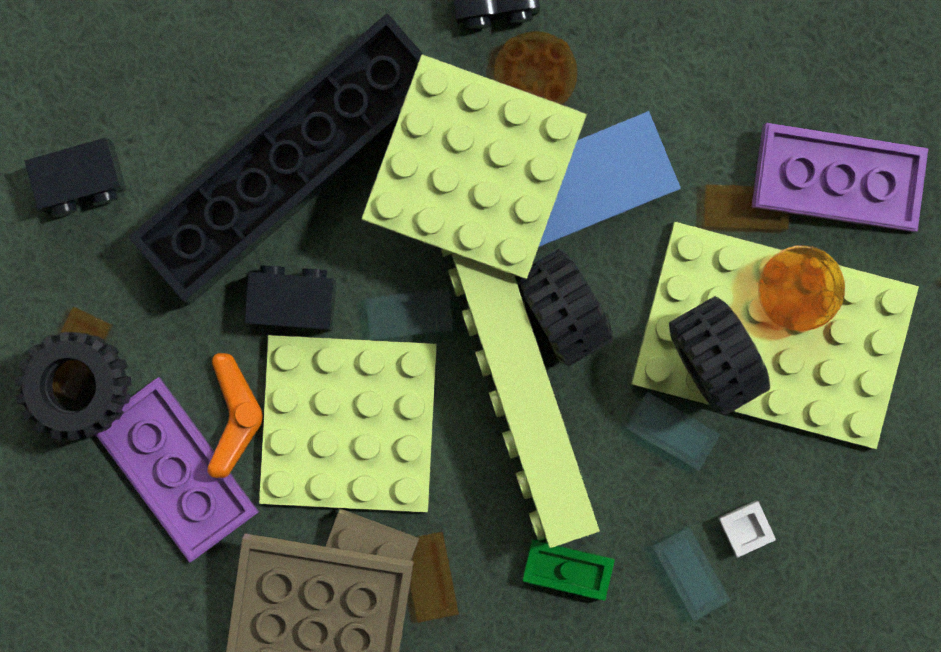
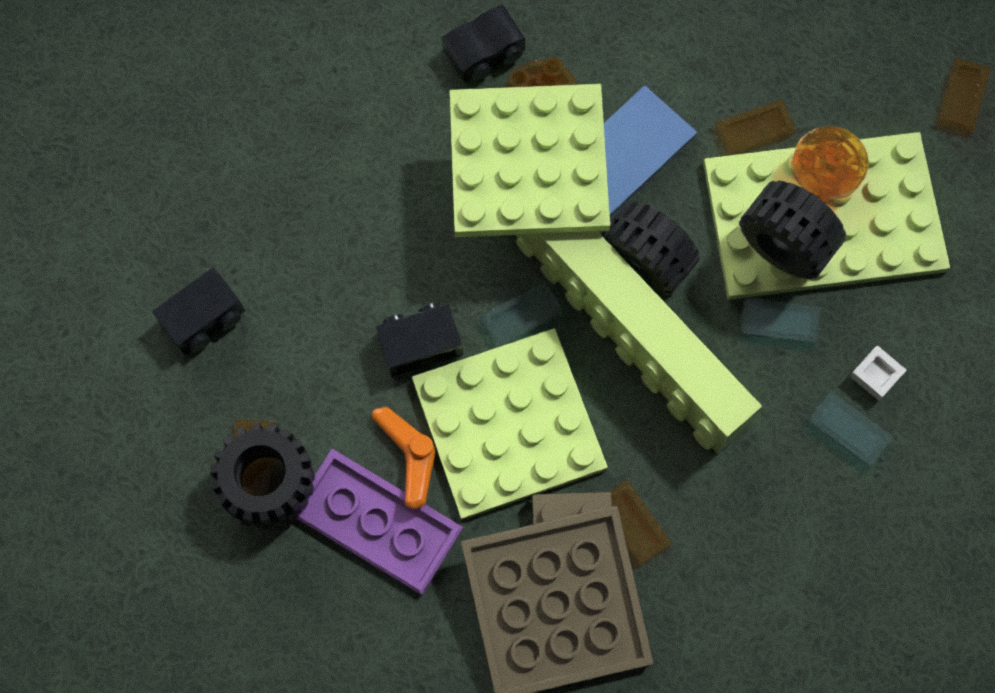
camera: 25 degrees left, 15 degrees down
black brick [128,13,424,304] -> none
green plate [522,539,615,601] -> none
medium lavender tile [751,123,929,232] -> none

